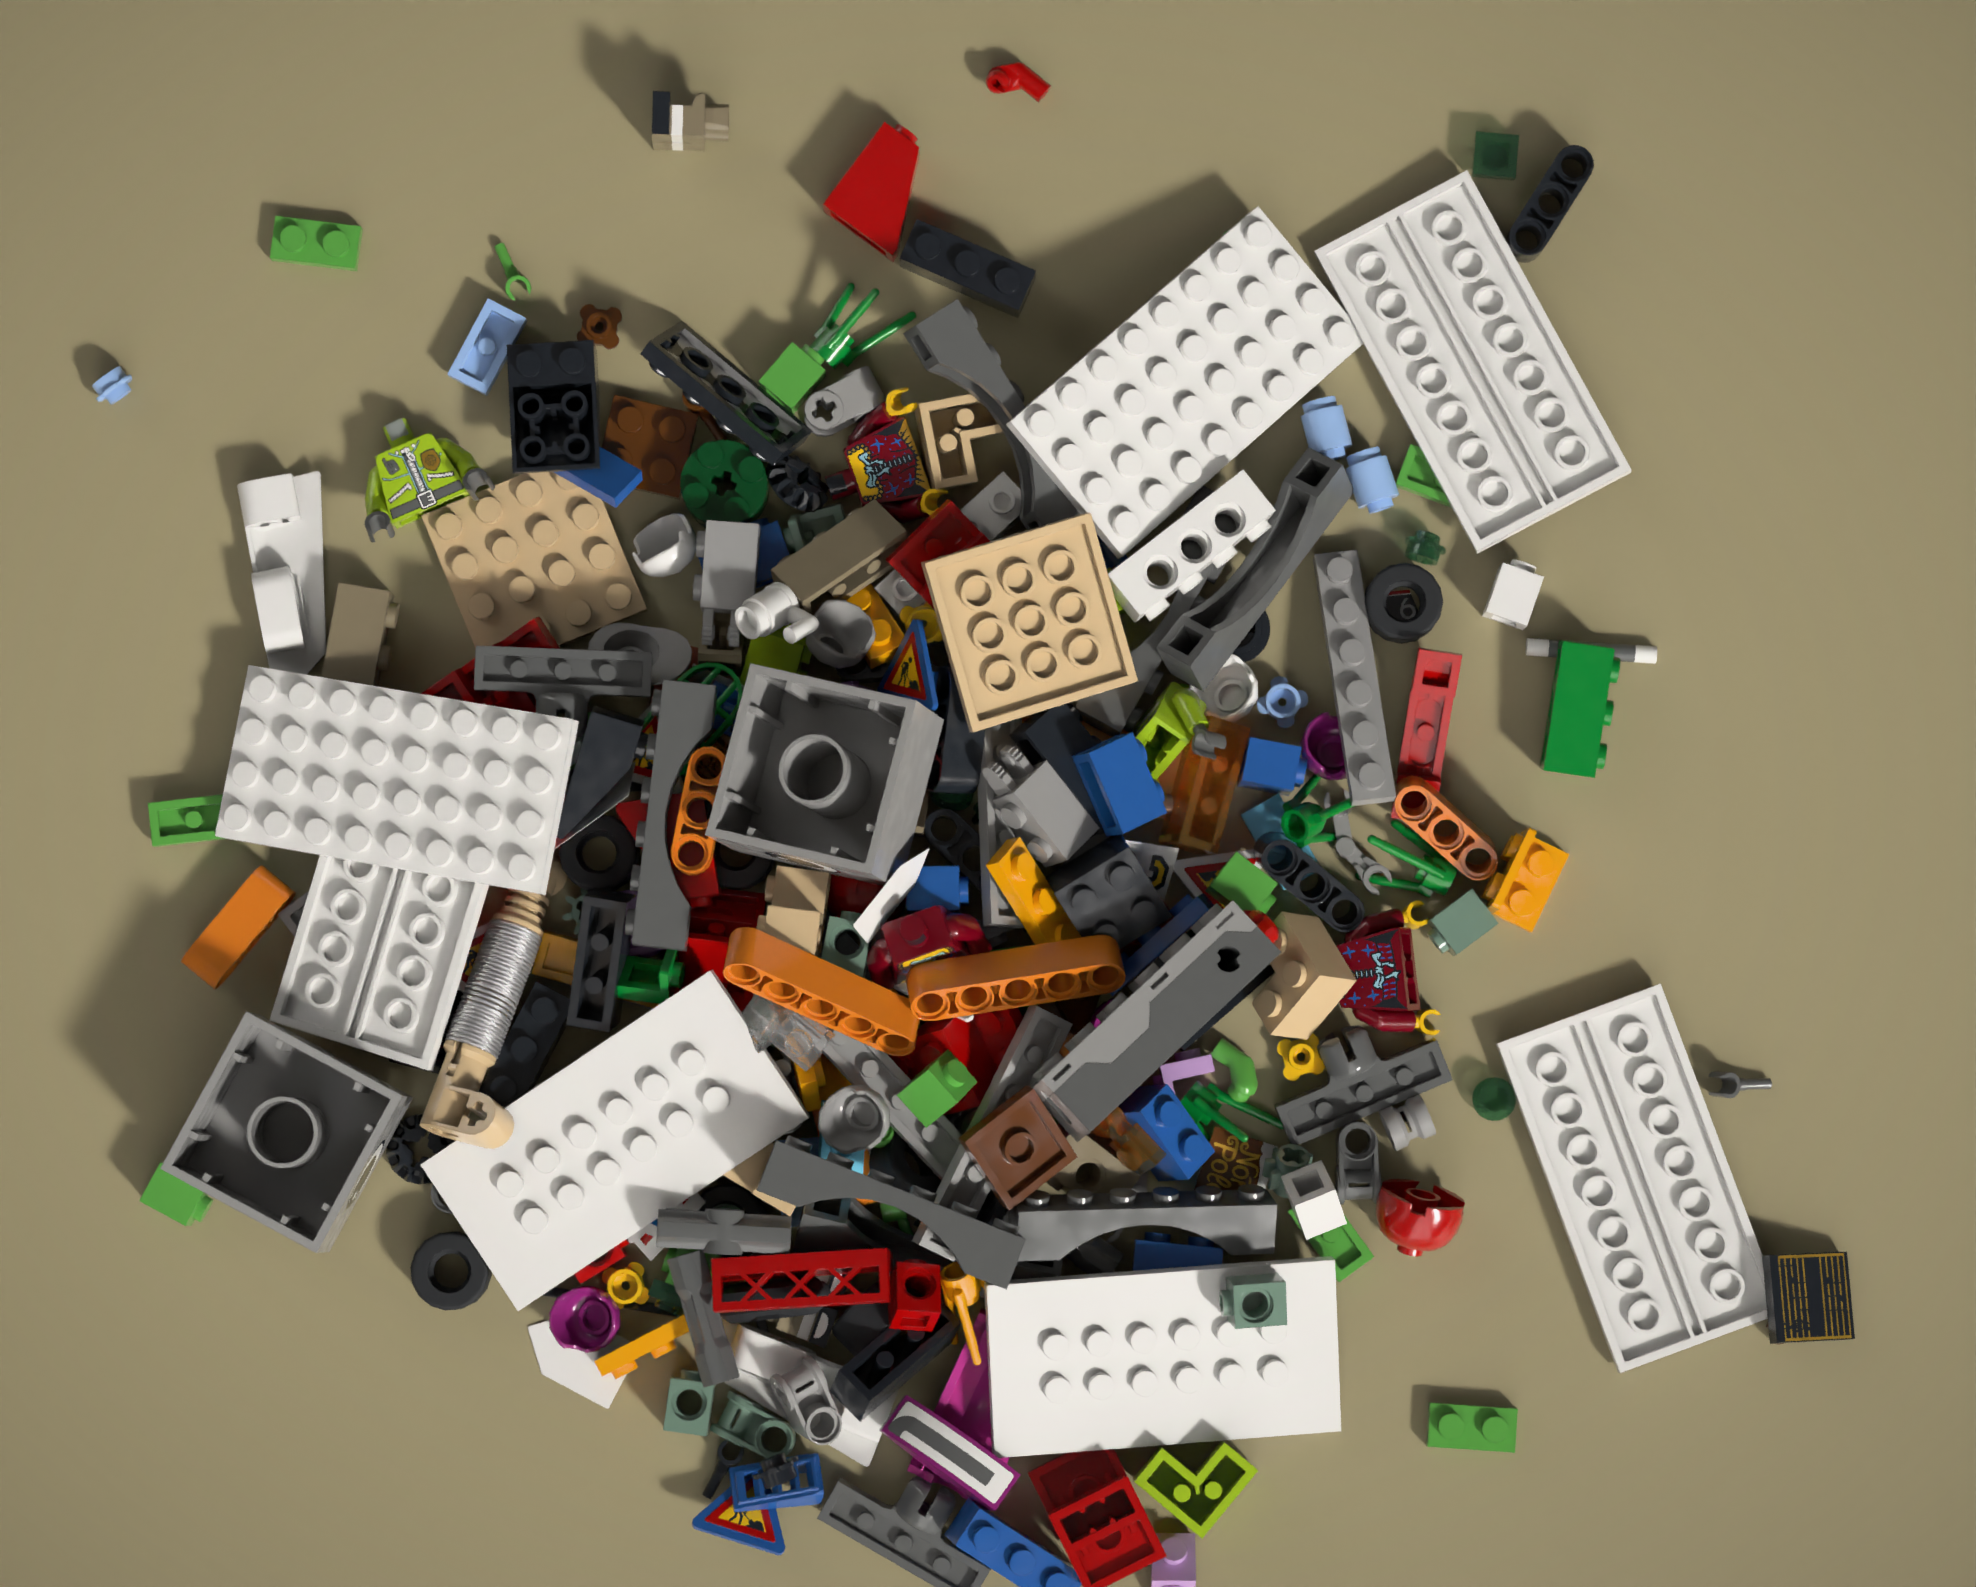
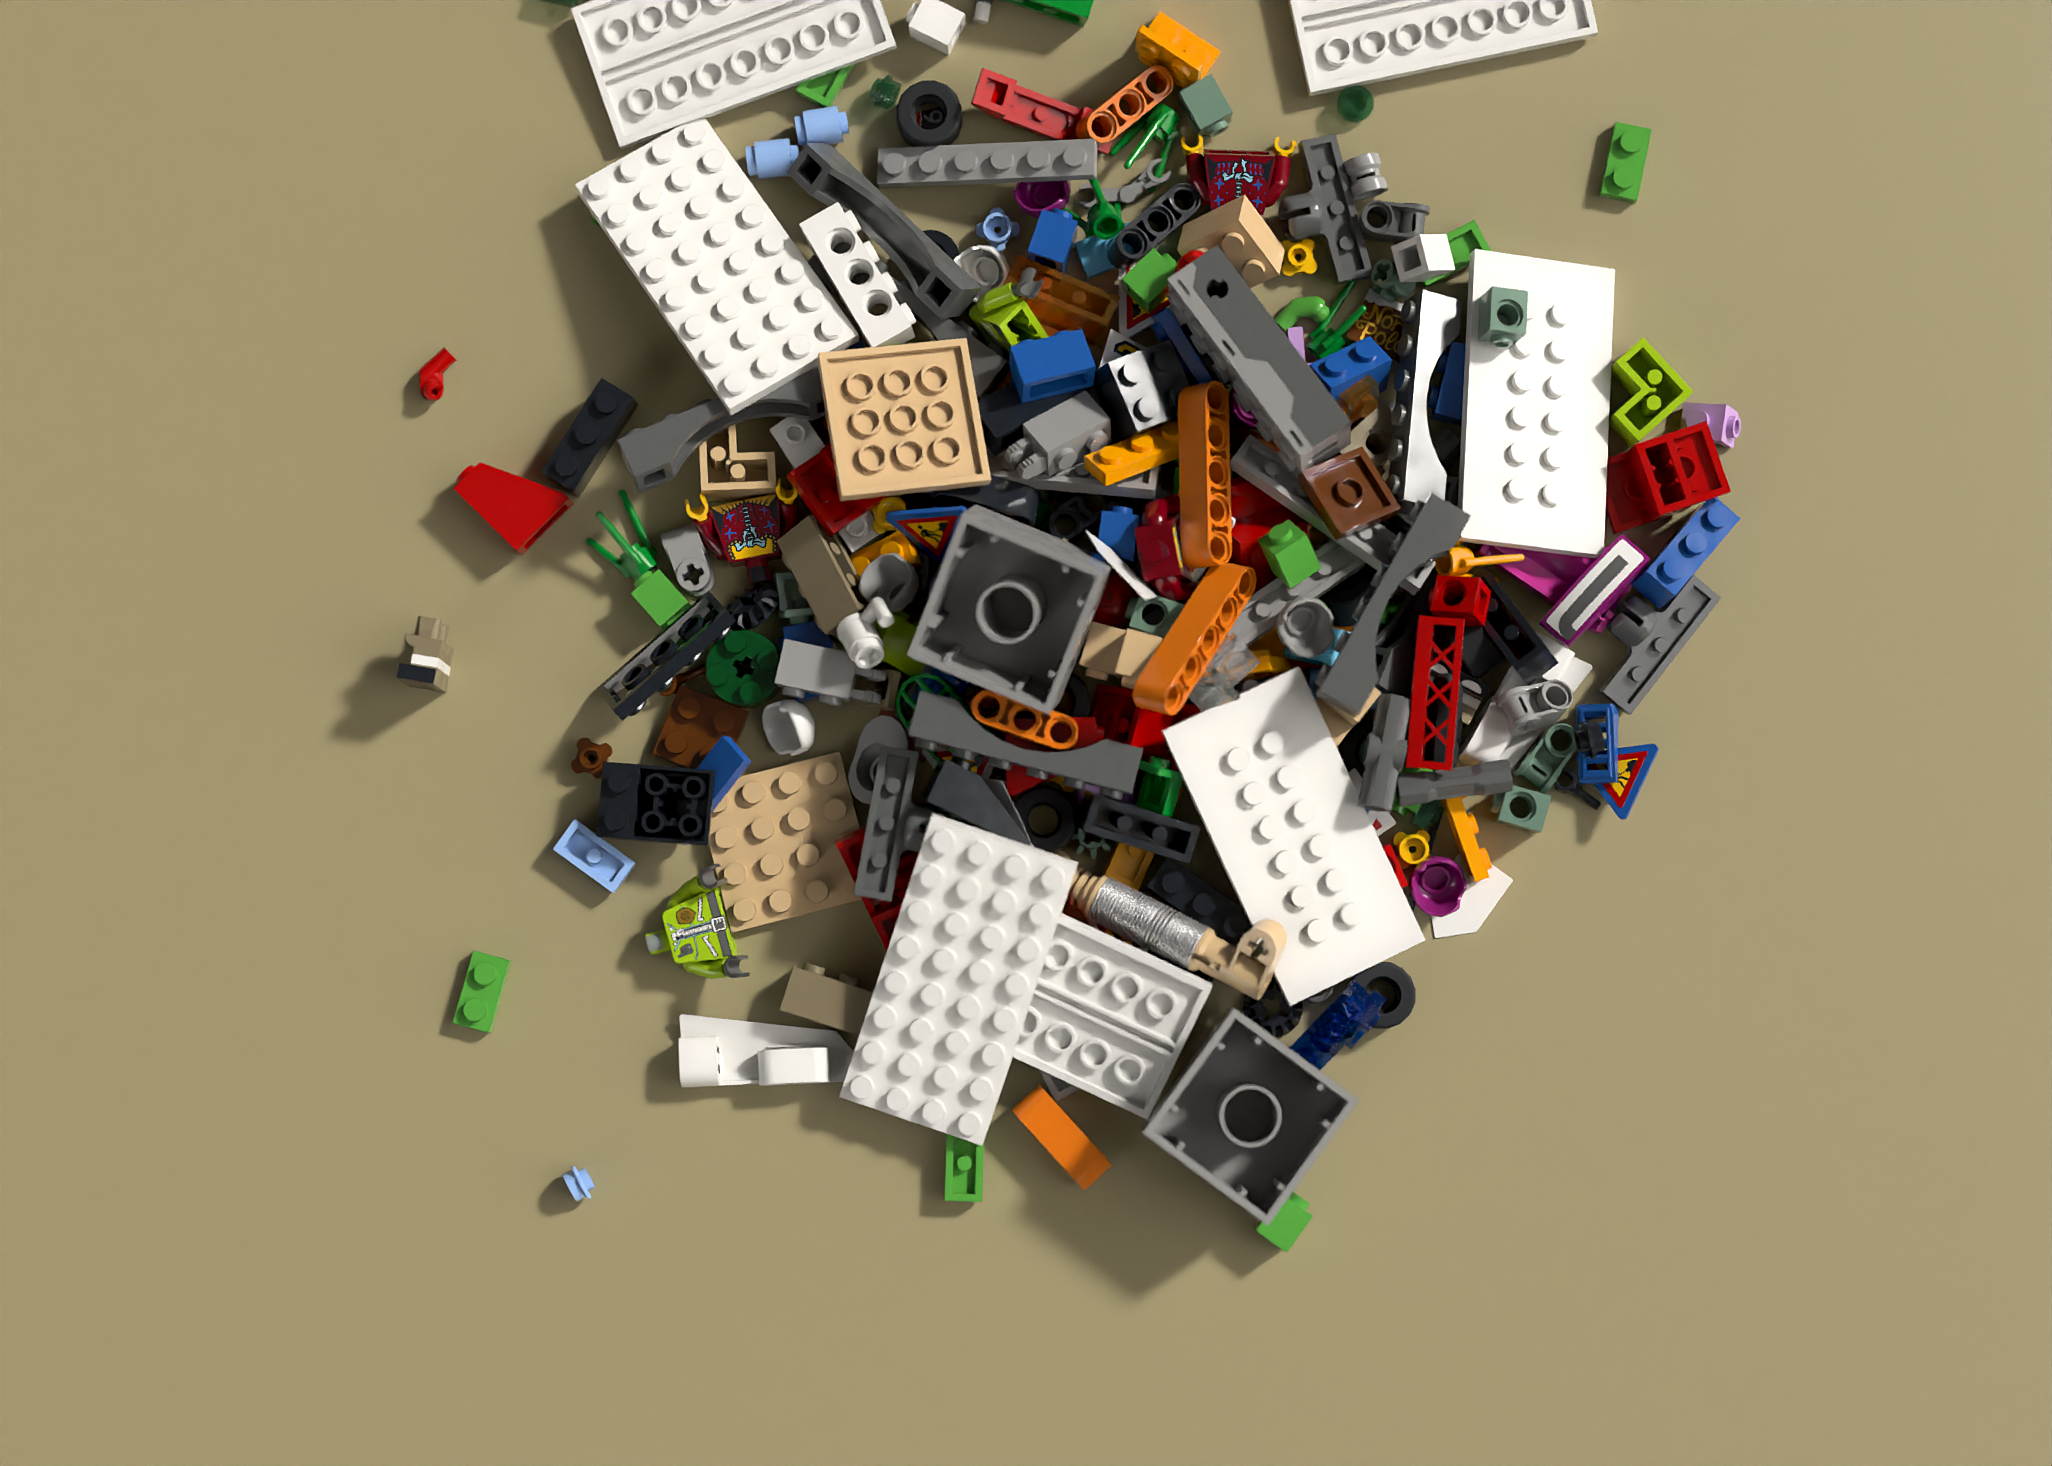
camera: 75 degrees left, 0 degrees up
bright green hand [494,243,532,301] -> none
red cylinder [1376,1179,1465,1257] -> none
none -> clear blue bracket [1289,981,1386,1071]

